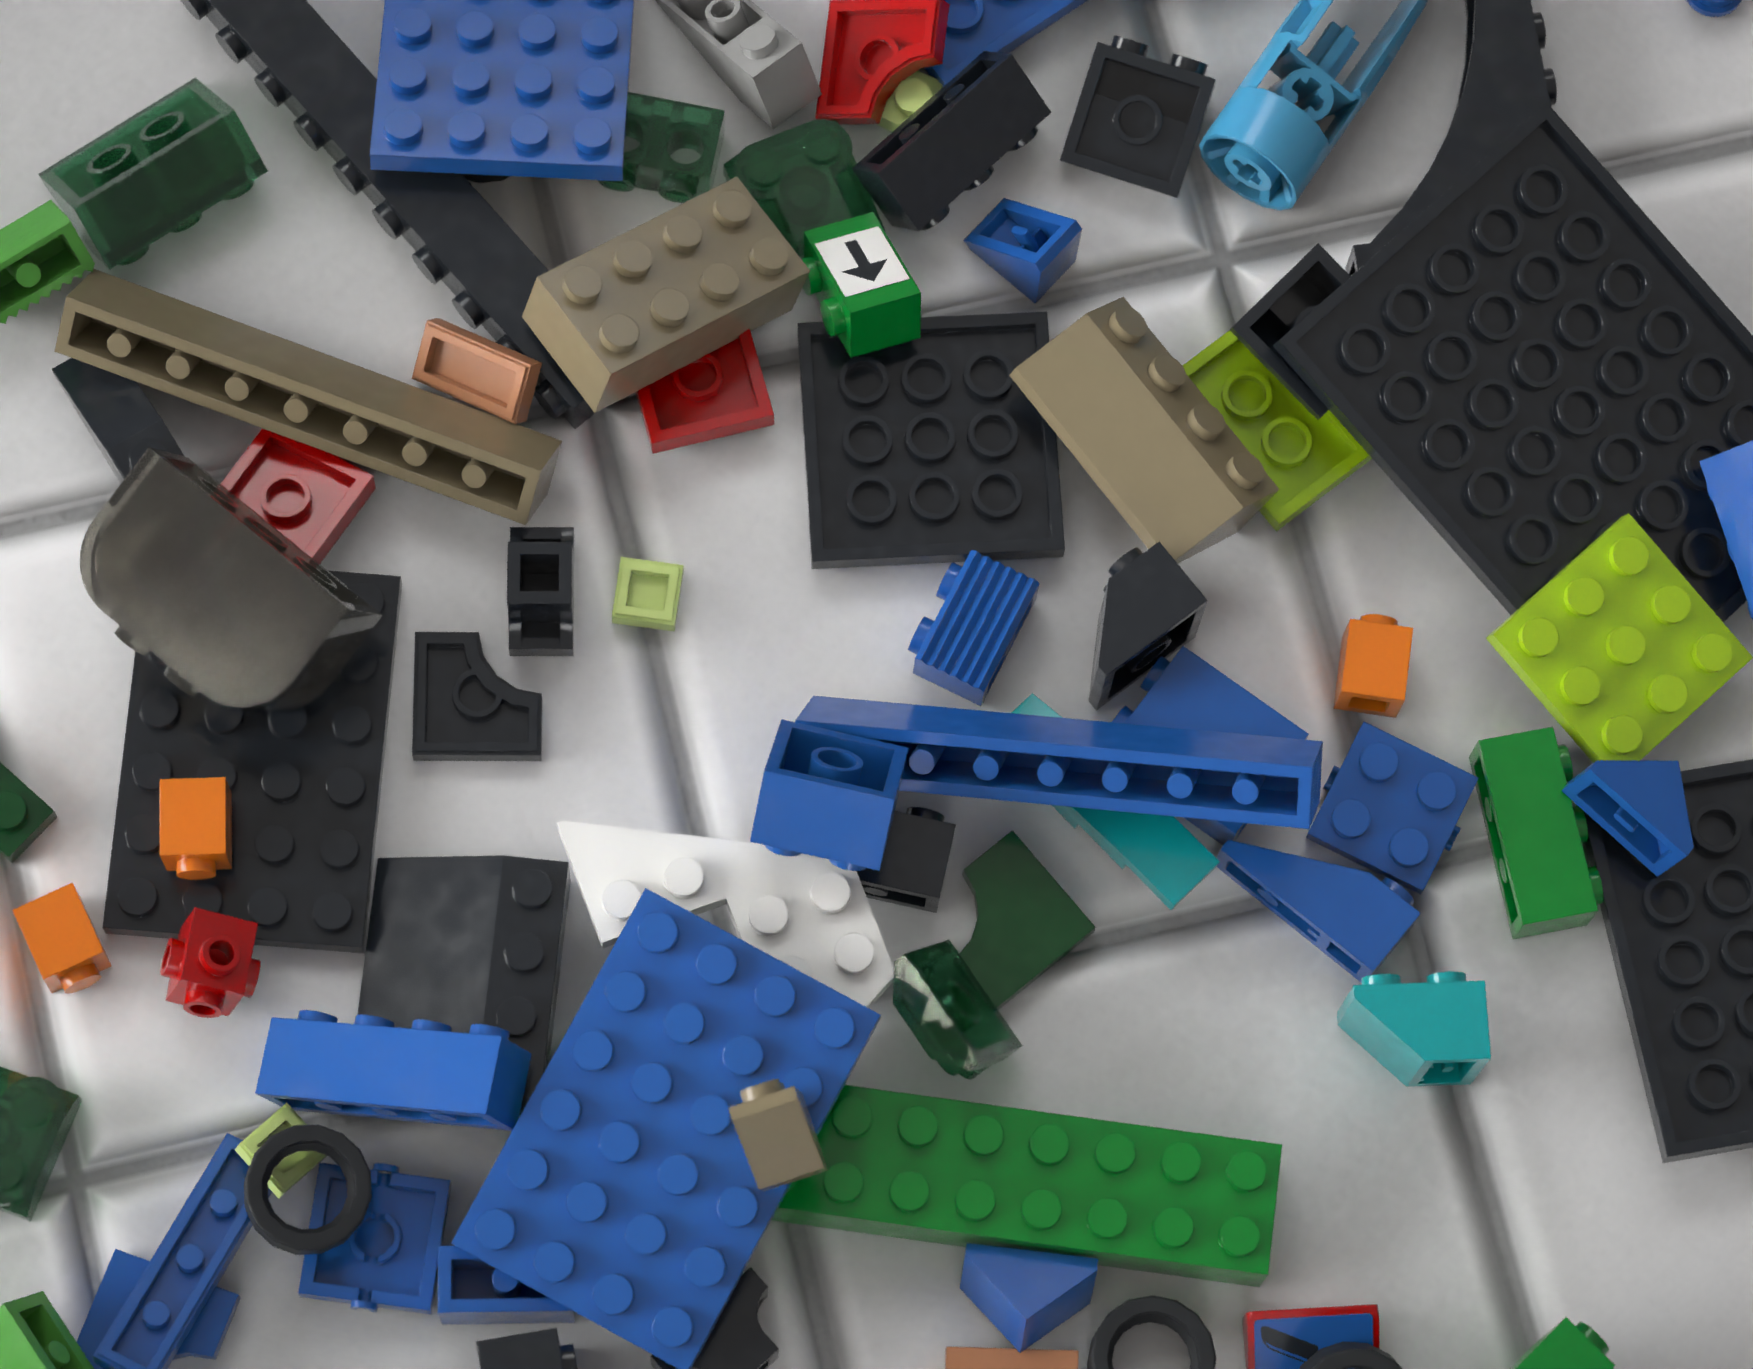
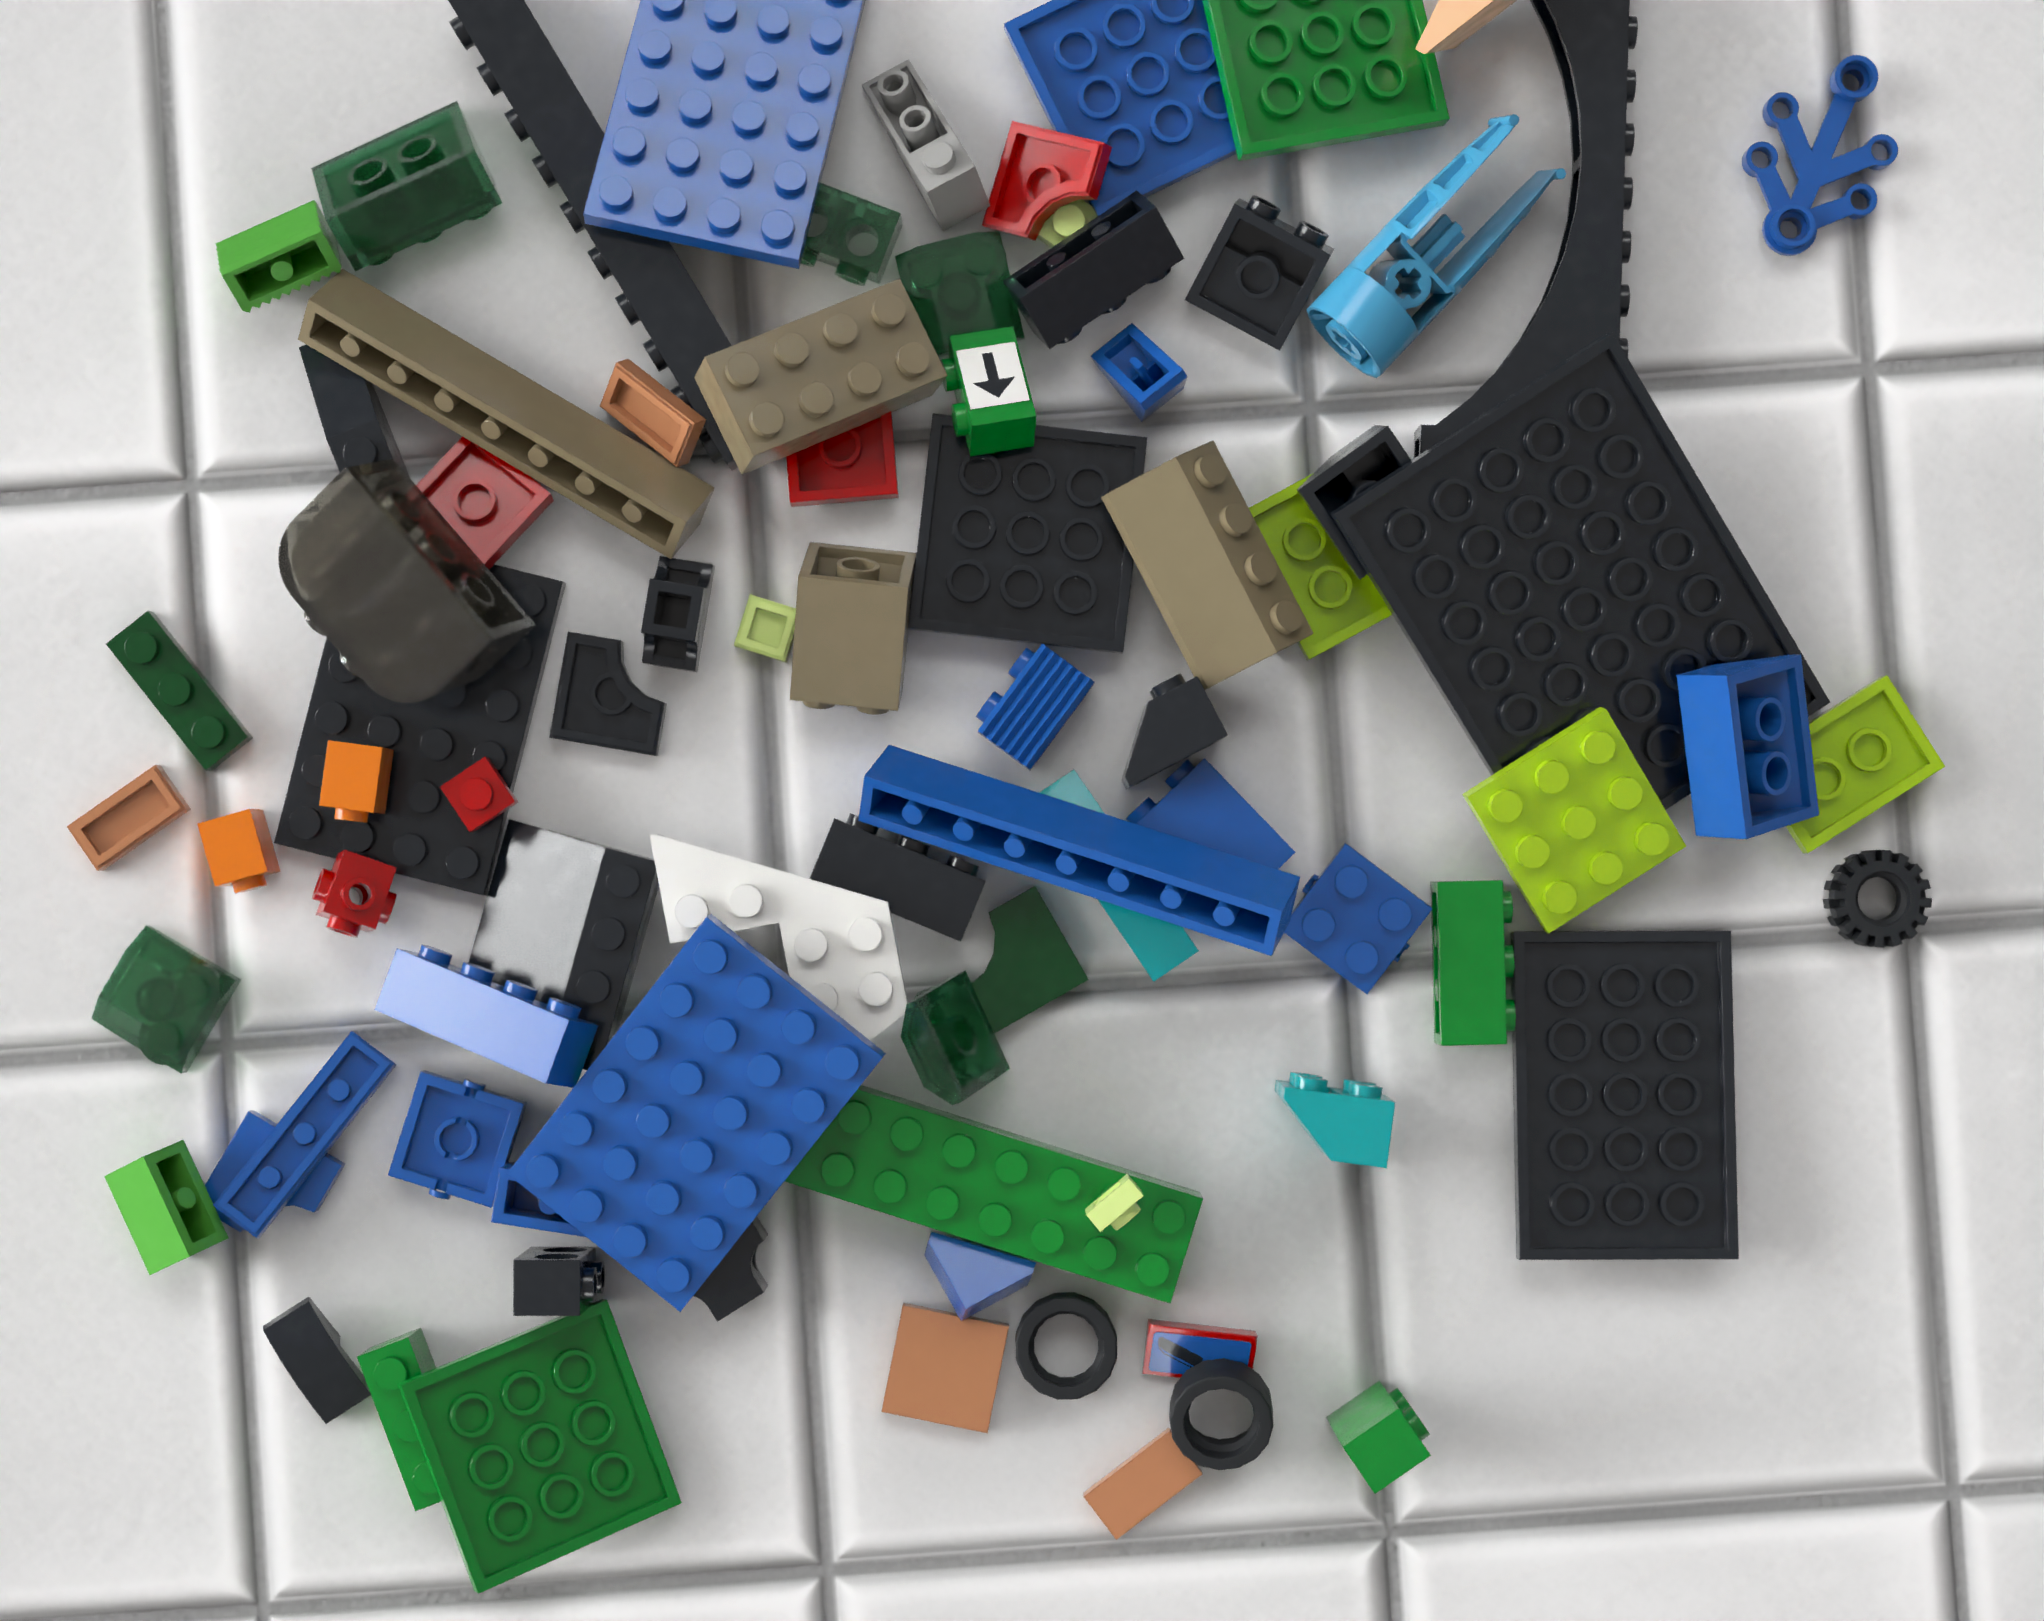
camera: 20 degrees right, 15 degrees up
yellowish green tile [235,1103,327,1199] -> none
black tyre [244,1125,372,1255] -> none
dark tan slope [728,1079,828,1192] -> none
blue brick [750,719,908,871] -> none
blue slope [1217,840,1421,982] -> none
orange brick [1333,614,1413,718] -> none
blue slope [1562,760,1694,877] -> none
none -> red plate [440,757,518,832]
none -> dark tan slope [790,542,917,715]
none -> yellowish green plate [1085,1174,1143,1232]

